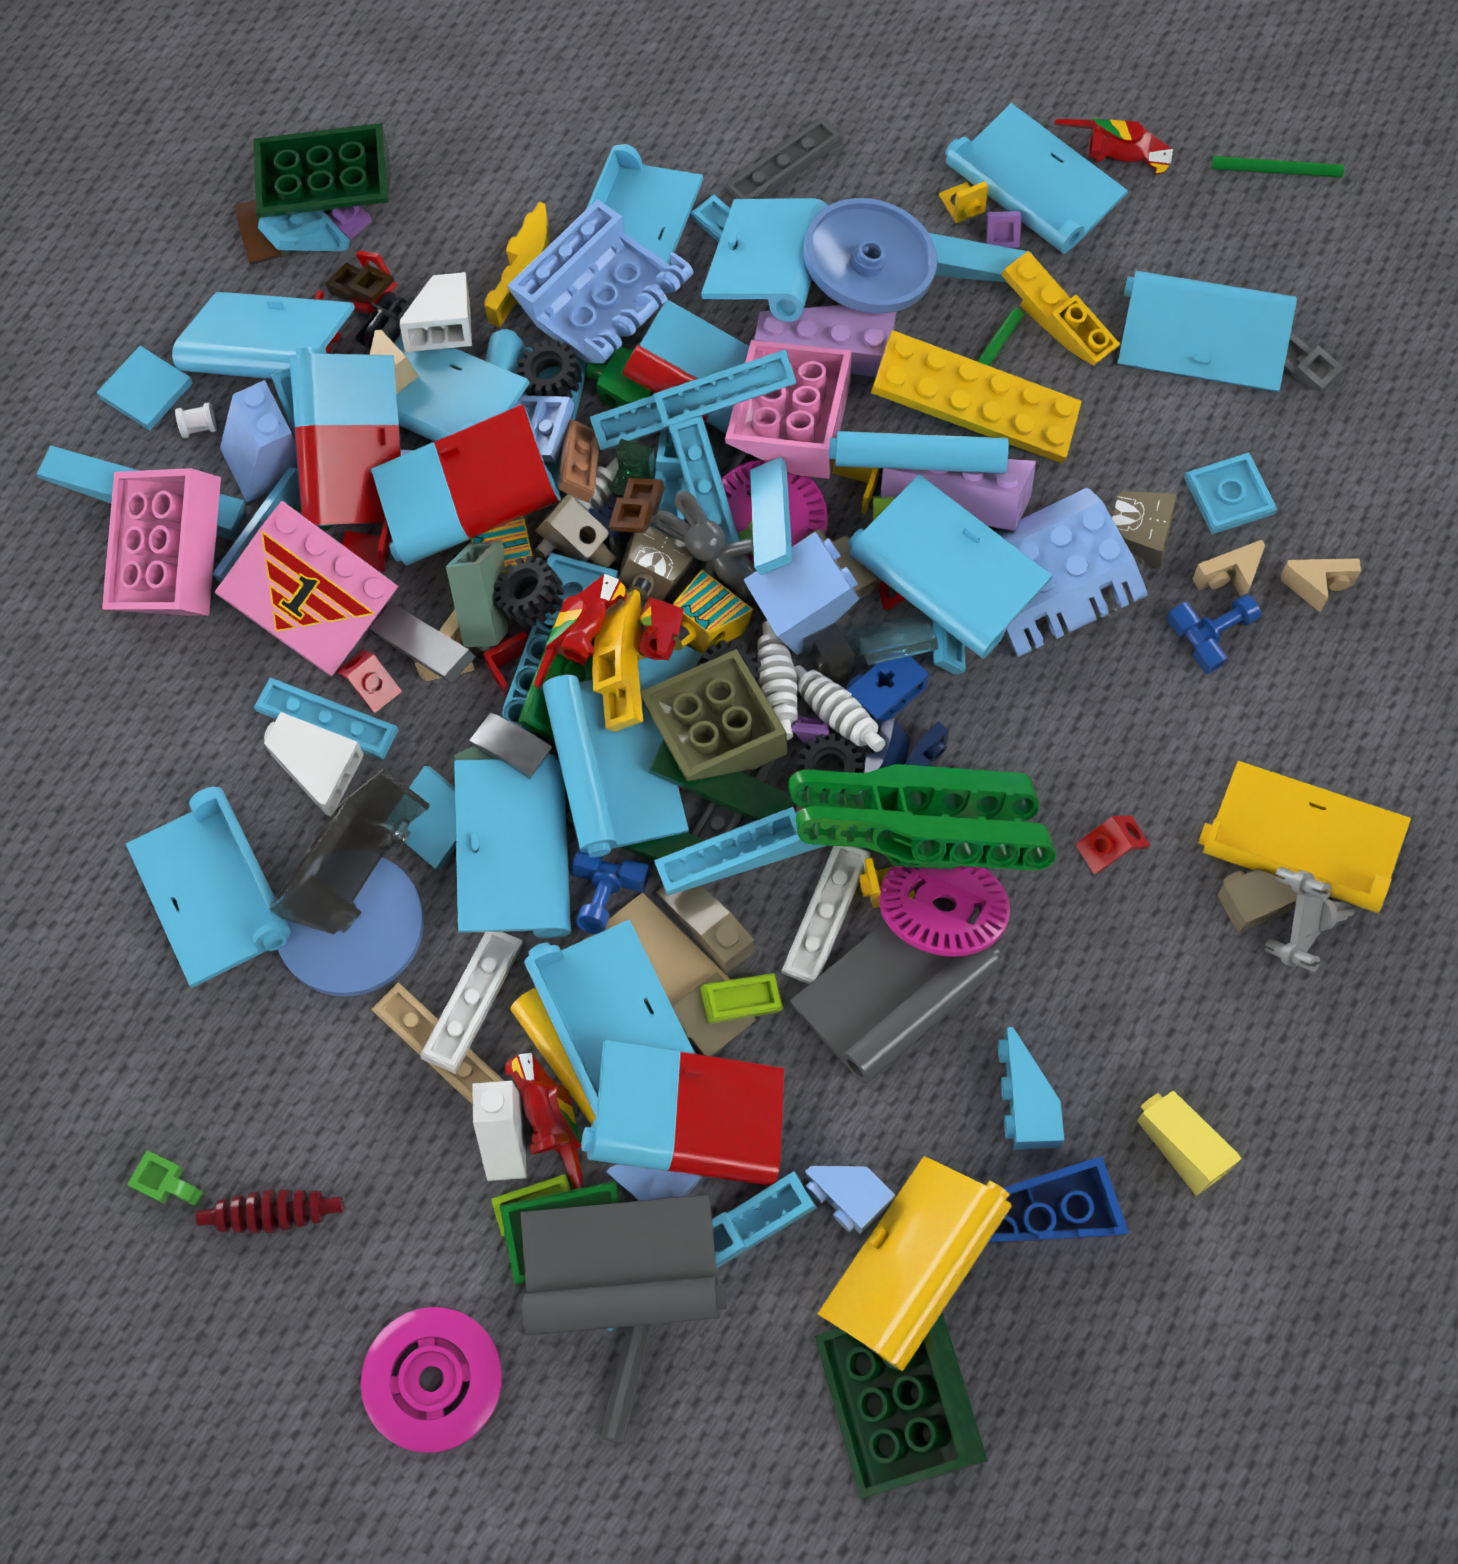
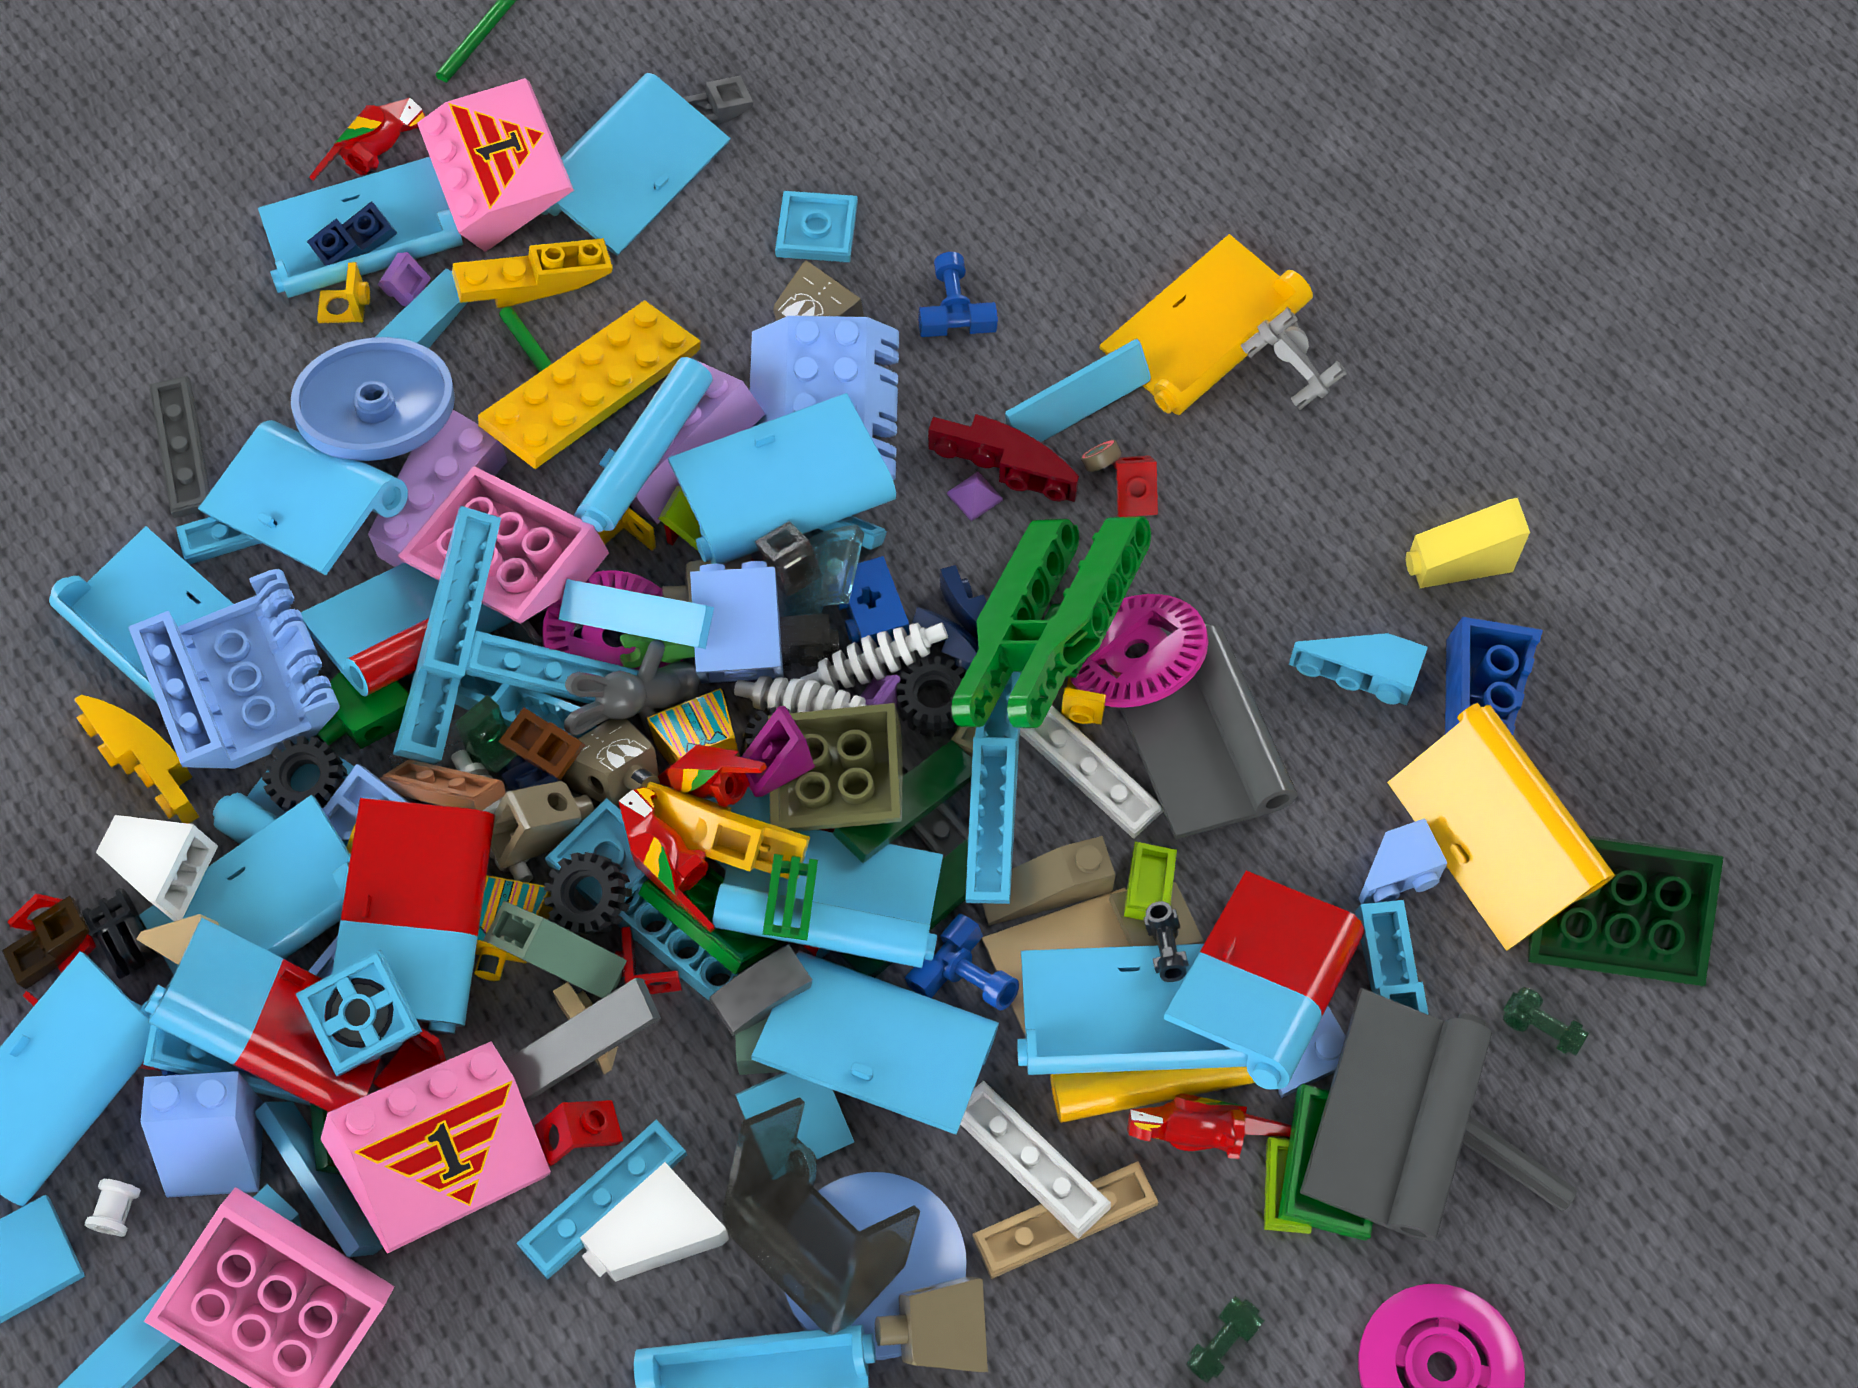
camera: 70 degrees left, 5 degrees down
white slope [472,1081,527,1181] -> none
tan slope [1193,540,1265,597] -> none
dark tan slope [1217,869,1297,934] -> none
tan slope [1281,559,1361,612] -> none
none -> medium azure piece [296,950,422,1076]
none -> dark blue slope [307,201,397,266]
none -> bright pink slope [417,78,574,252]
none -> magenta slope [742,706,815,797]
none -> clear smoke brick [755,521,822,597]
none -> green tile [762,854,818,941]
none -> dark tan torso [875,1277,988,1372]
none -> dark red slope [928,414,1079,502]
none -> medium lavender slope [947,472,1003,522]
none -> medium azure slope [1005,339,1151,442]
none -> dark tan tile [1080,439,1122,472]
none -> black bar [1144,901,1189,982]
none -> clear green bar [1186,1296,1265,1383]
none -> clear green bar [1503,987,1589,1056]

